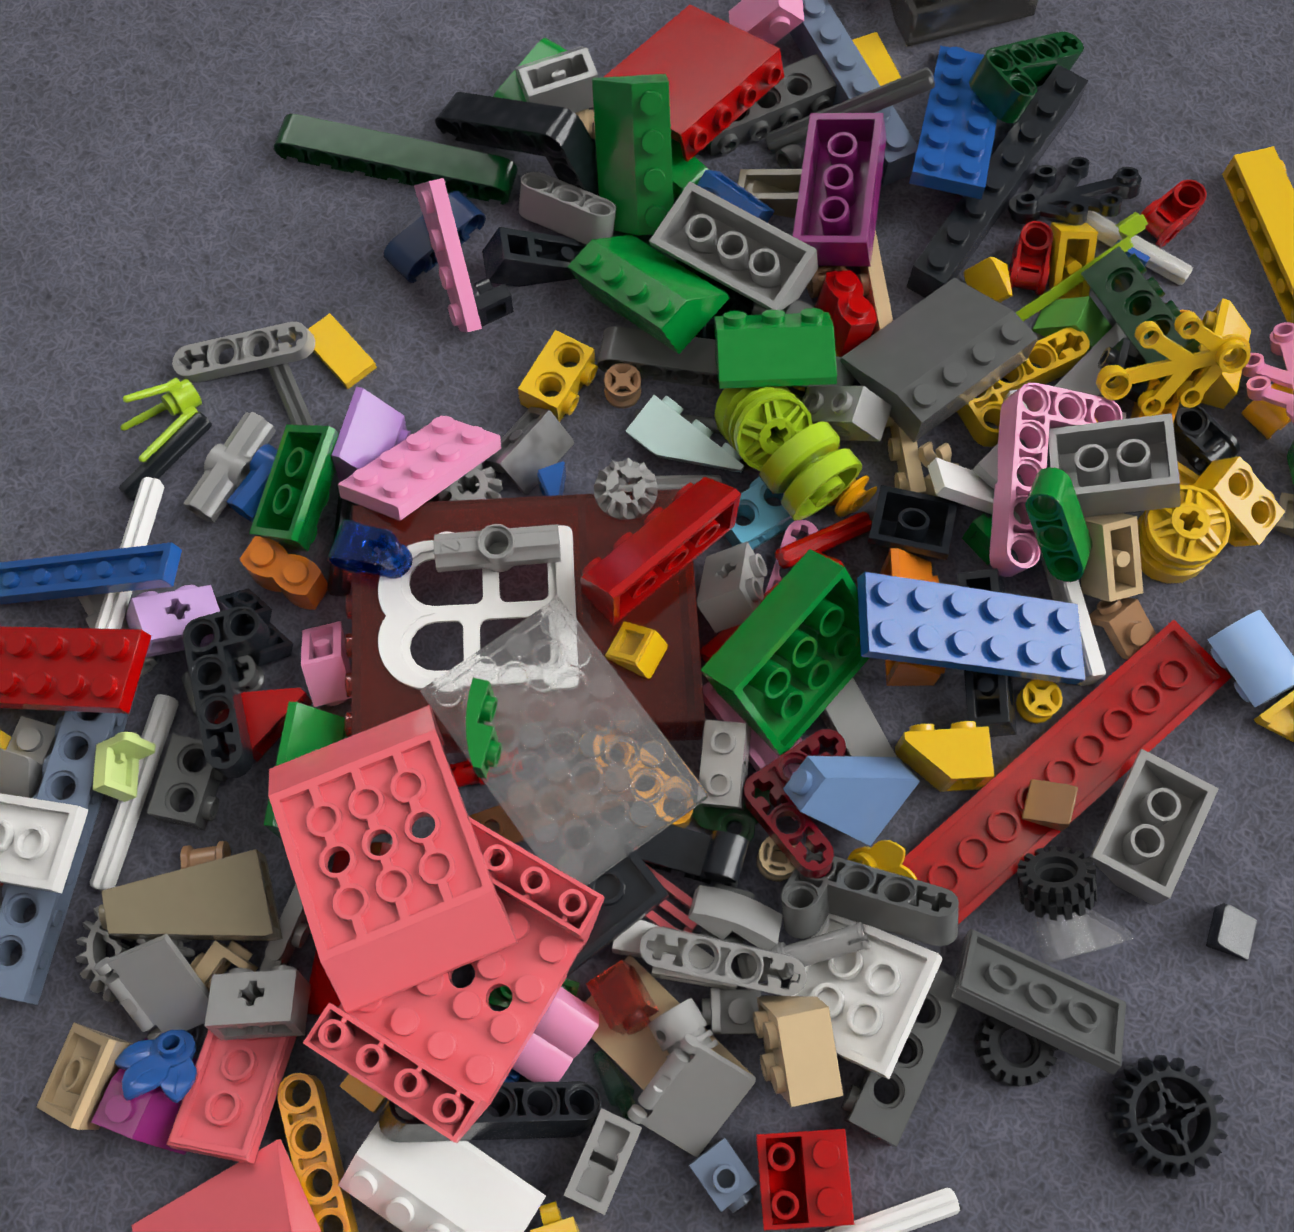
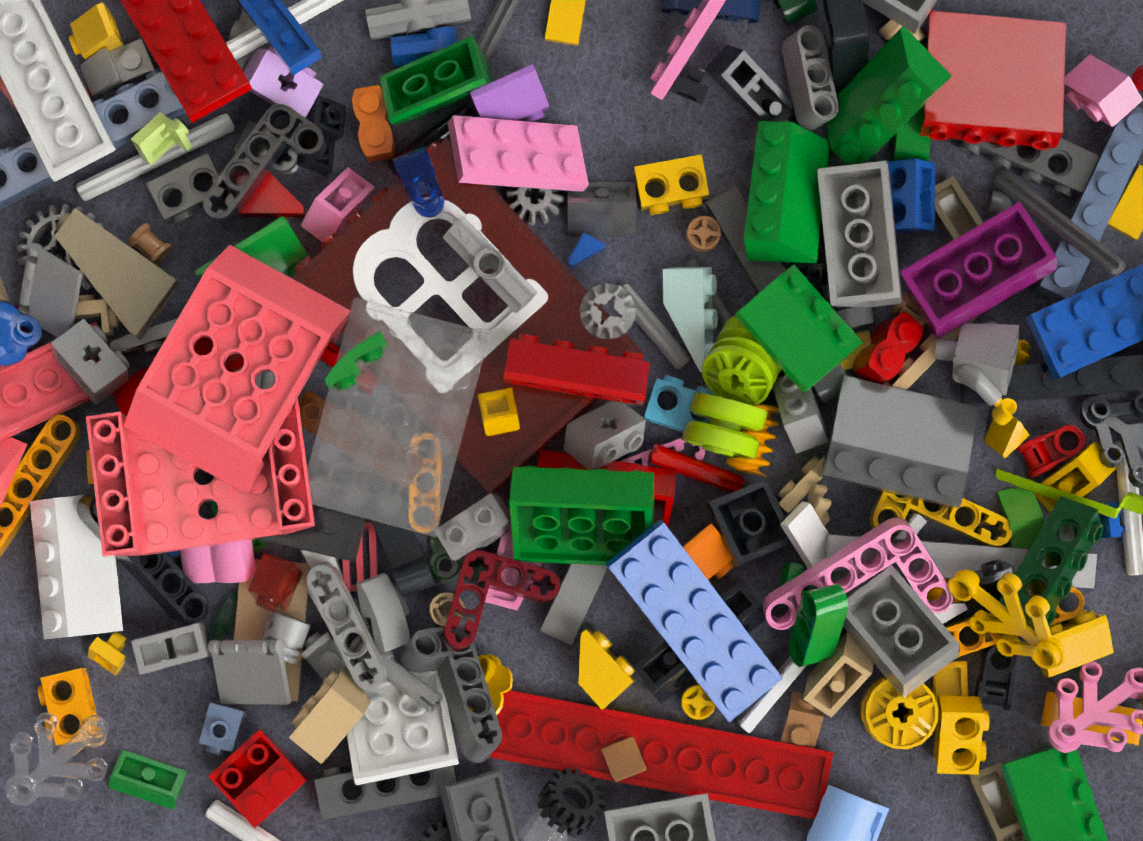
camera: 50 degrees right, 15 degrees up
medium blue slope [783,756,920,846] -> none
none -> light grey torso [935,321,1030,425]

